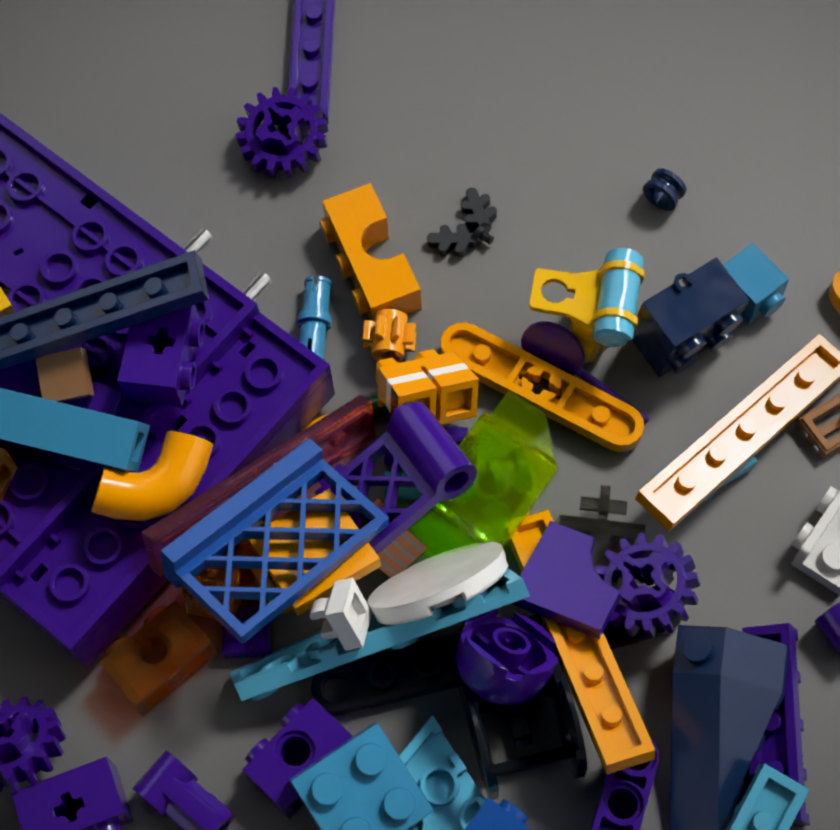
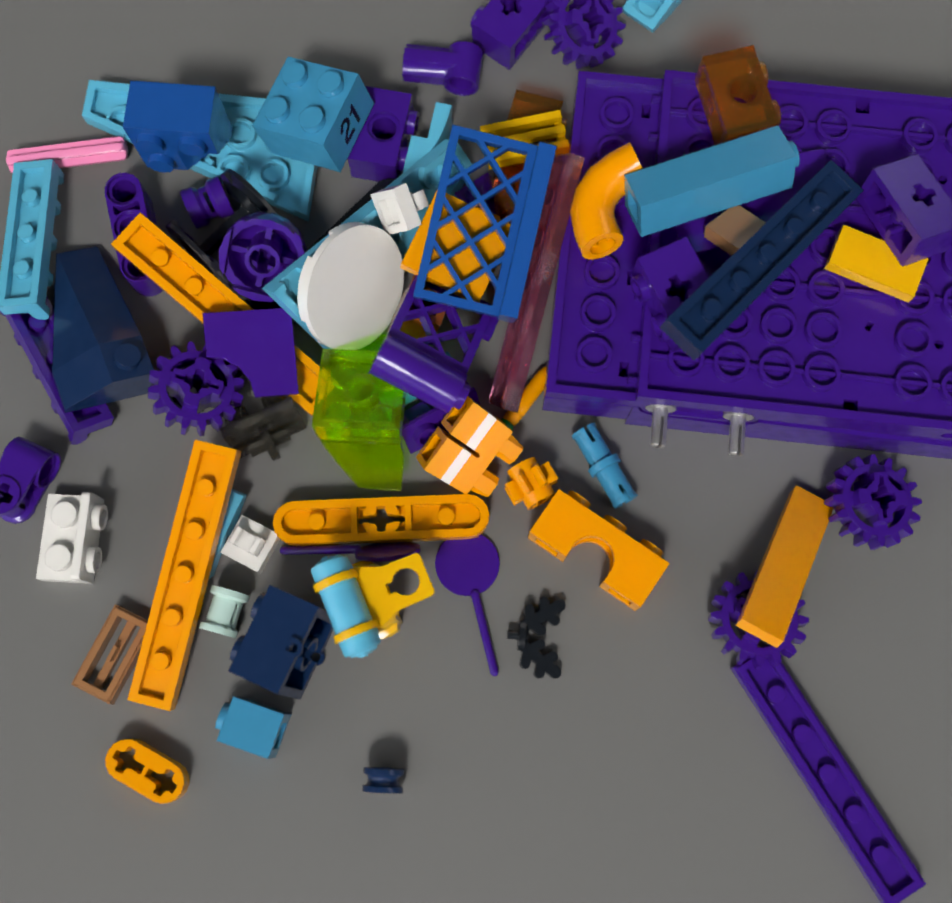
camera: 145 degrees right, 10 degrees up
none -> dark purple wheel [180,176,234,229]
none -> light aqua bush [199,585,250,638]
none -> white tile [220,515,281,574]
none -> medium azure slope [403,102,453,173]
none -> dark purple piece [435,535,500,676]
none -> yellow tile [480,110,570,170]
none -> light orange tile [735,485,834,648]
none -> dark purple gear [824,454,922,550]

